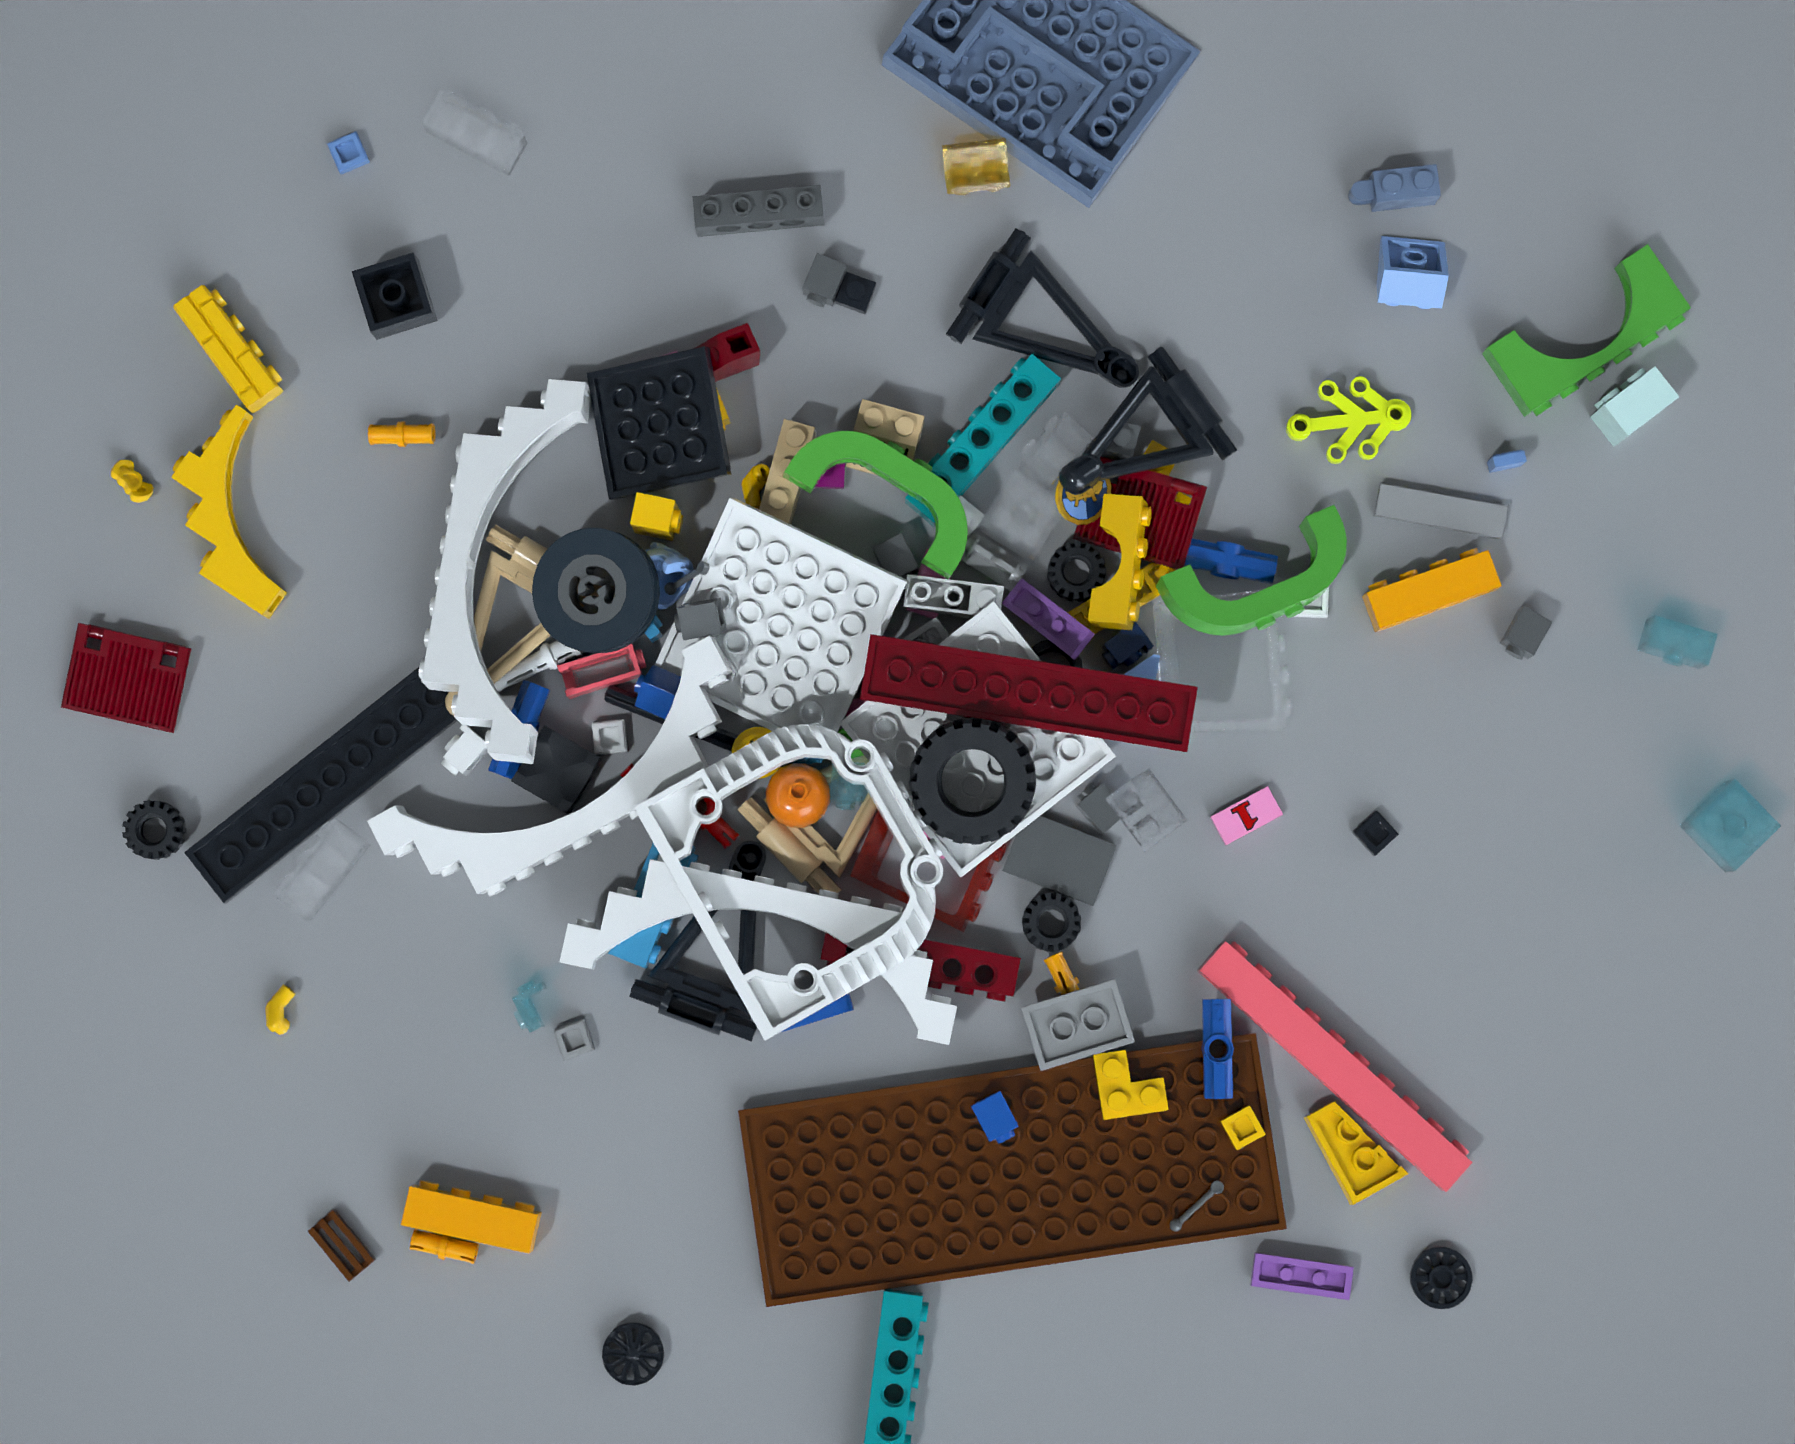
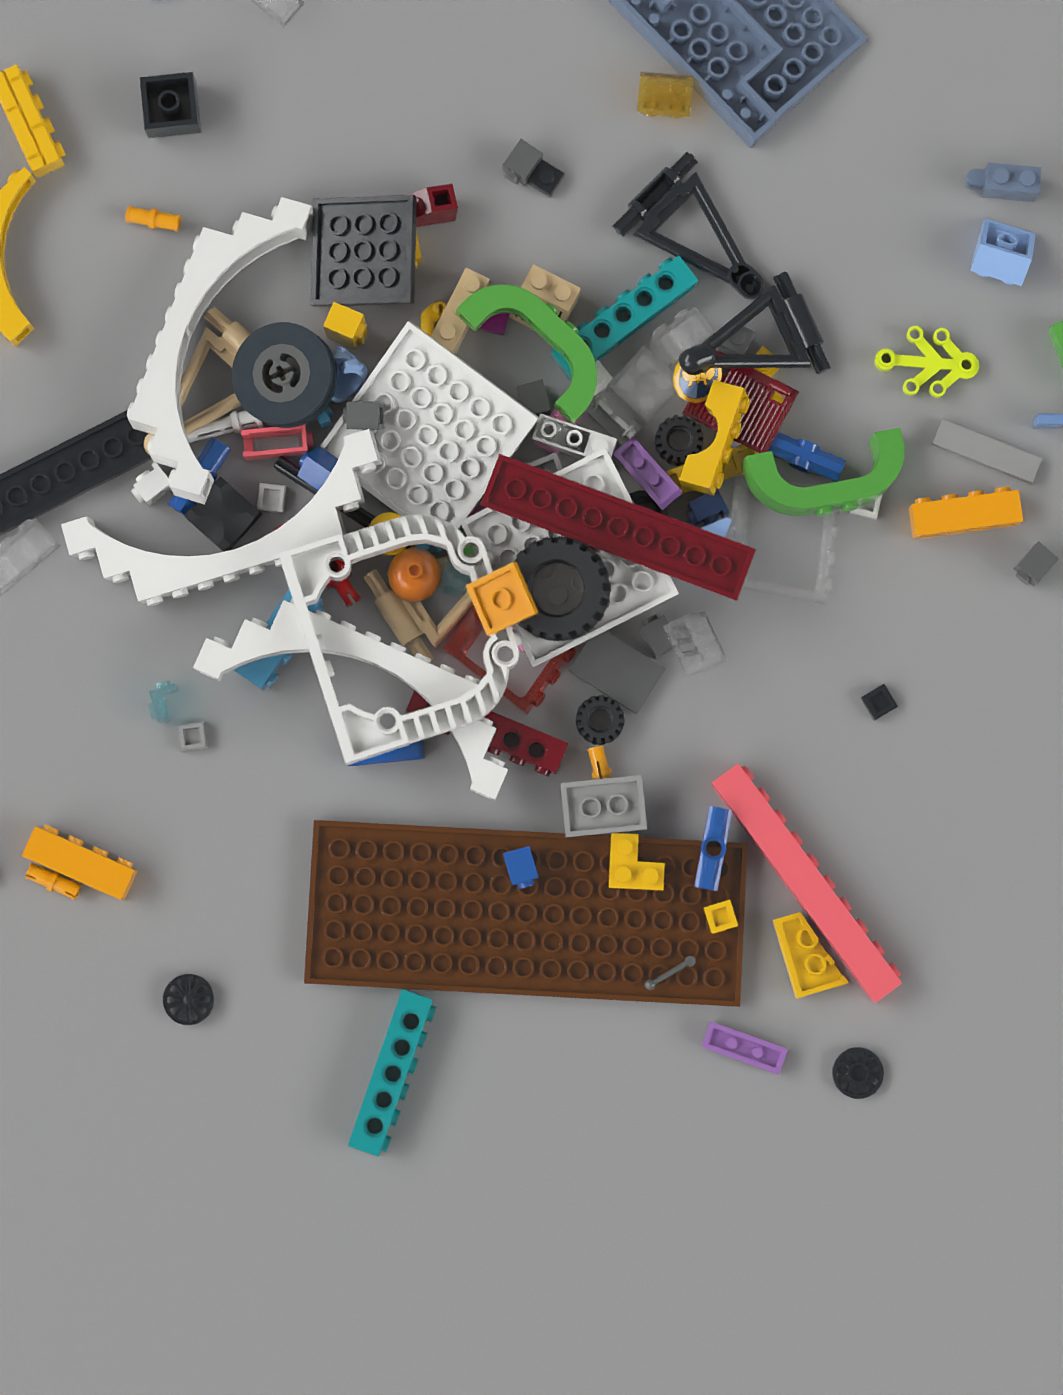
camera: 10 degrees right, 0 degrees up
black piece [629,841,766,1042] -> none
dark grey hinge [664,561,710,595] -> none
dark grey brick [692,185,824,237] -> none
bright pink tile [1210,786,1283,846] -> none
none -> light orange plate [466,562,538,636]

